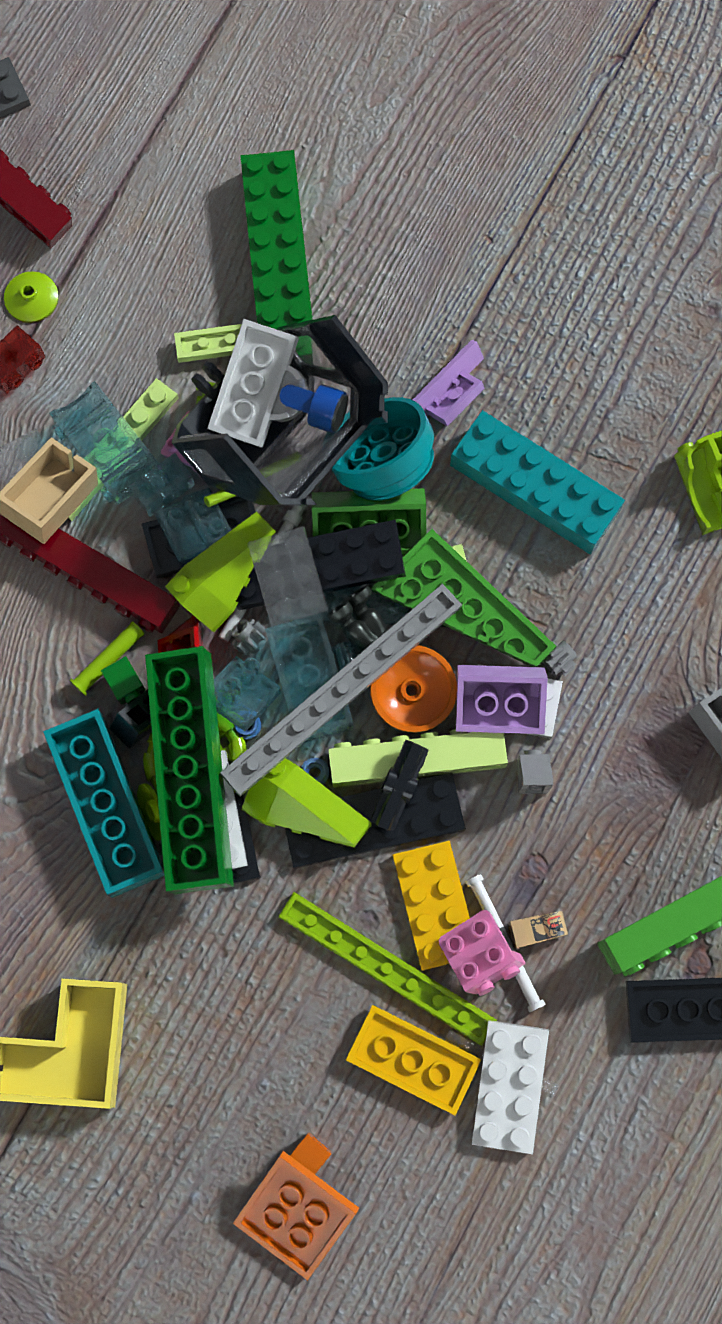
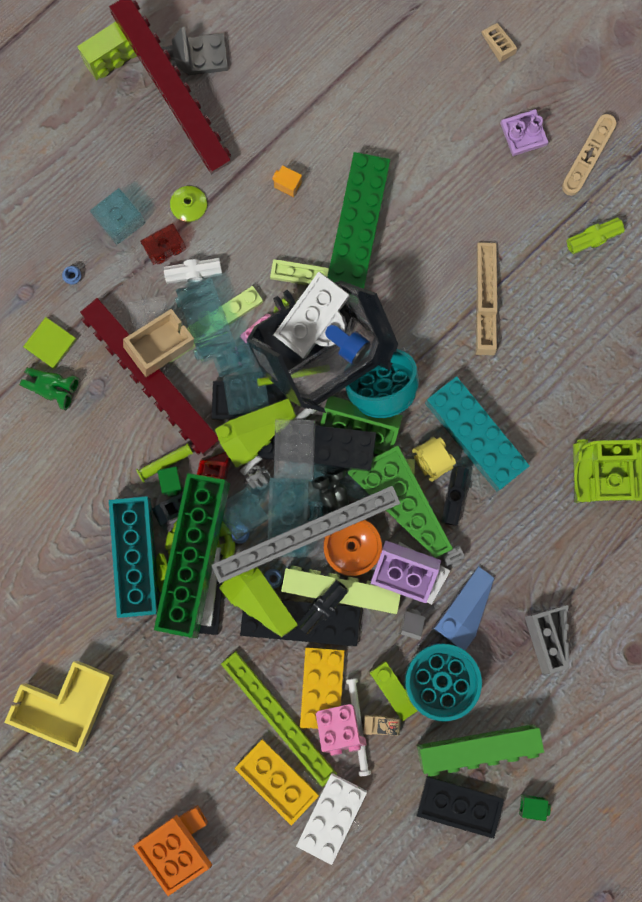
camera: 15 degrees right, 5 degrees up
lavender bracket [413,340,485,426] -> none
none -> white piece [164,258,222,284]
none -> light orange brick [272,165,302,197]
none -> lime slope [369,661,418,722]
none -> teal wheel [405,644,482,721]
none -> light yellow brick [412,437,456,482]
none -> medium blue wedge [433,566,494,650]
none -> black piece [441,466,469,526]
none -> tan slope [476,243,497,355]
none -> lavender plate [500,109,548,156]
none -> tan piece [562,114,616,196]
none -> lime piece [566,217,625,255]

